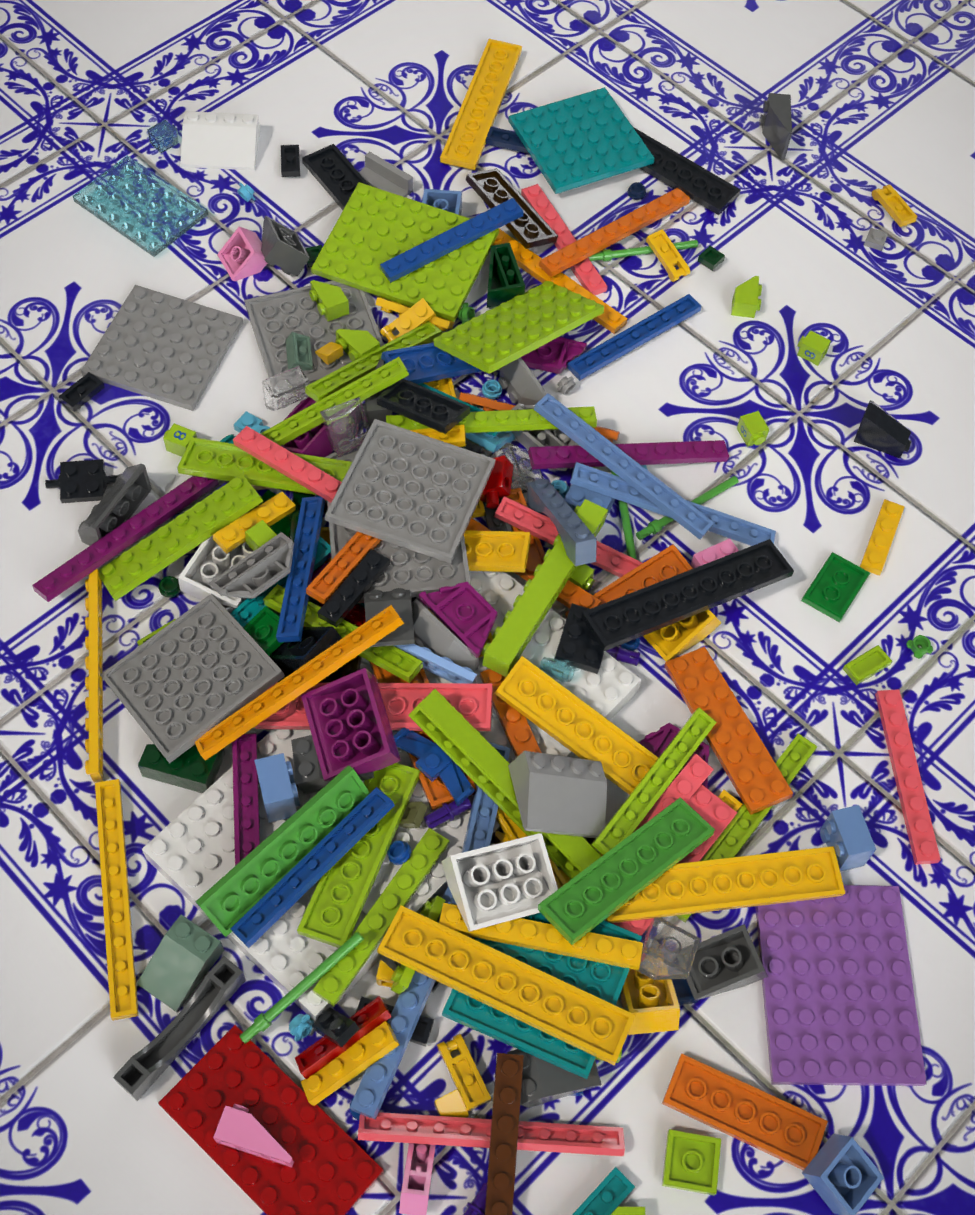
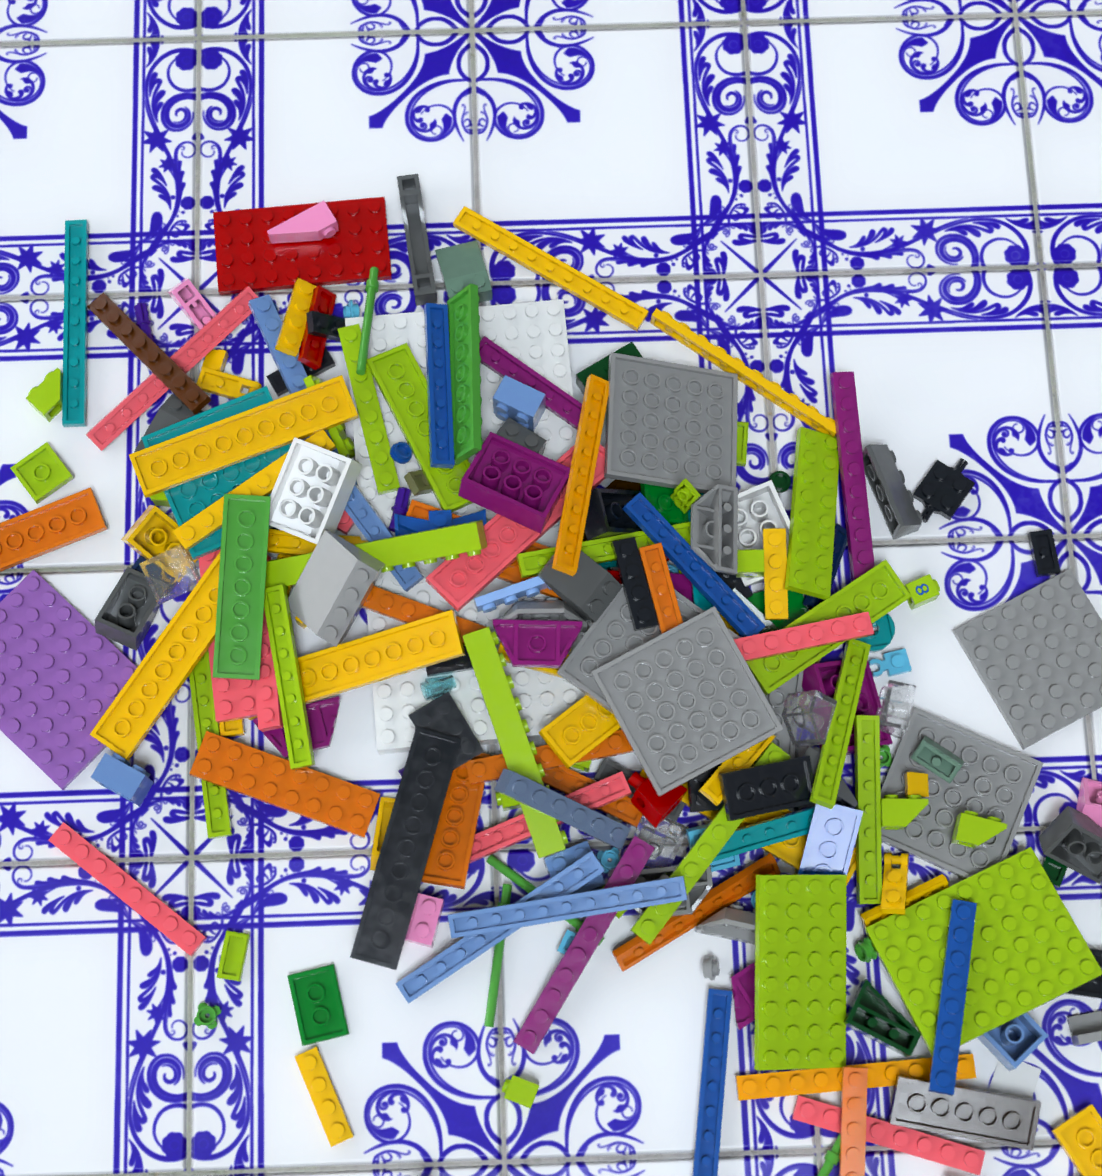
camera: 135 degrees right, 15 degrees up
none -> lime slope [670,478,701,514]

